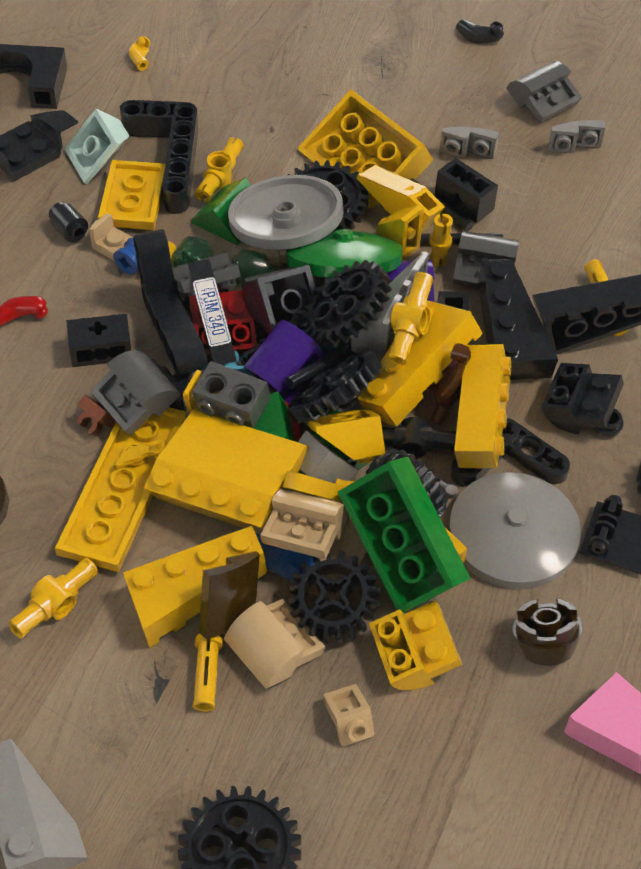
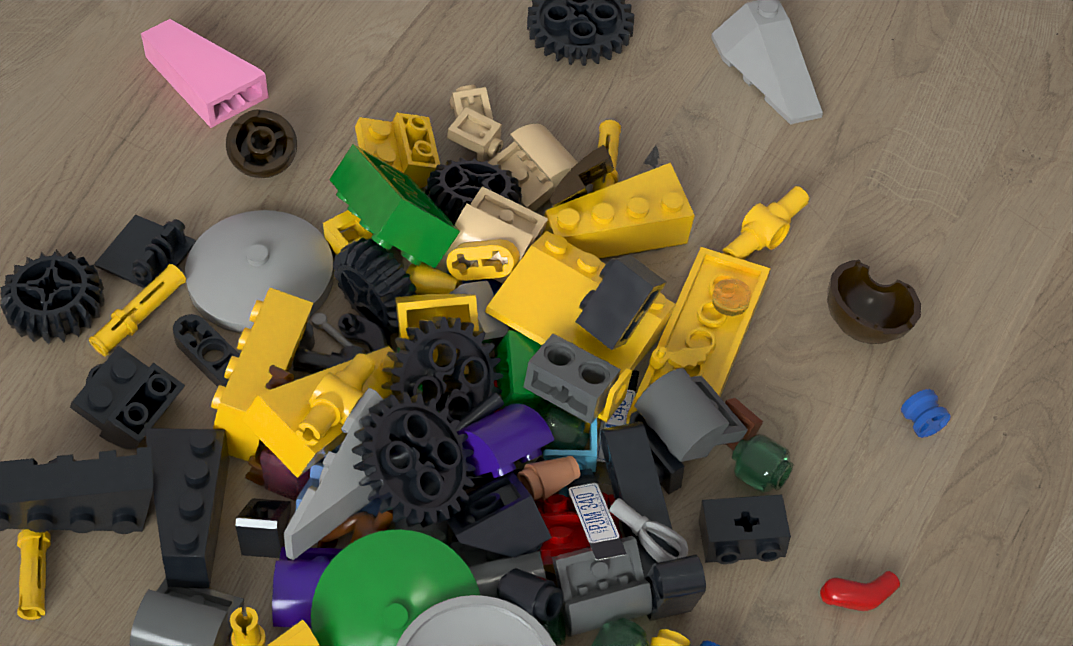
camera: 175 degrees left, 0 degrees up
none -> yellow pin [89,264,186,357]
none -> tan bracket [447,107,503,162]
none -> black brick [497,568,563,622]
none -> nougat cone [517,456,580,502]
none -> black brick [575,254,667,350]
none -> light grey piece [609,498,688,563]
none -> clear yellow tile [712,279,751,316]
none -> clear green head [732,434,794,493]

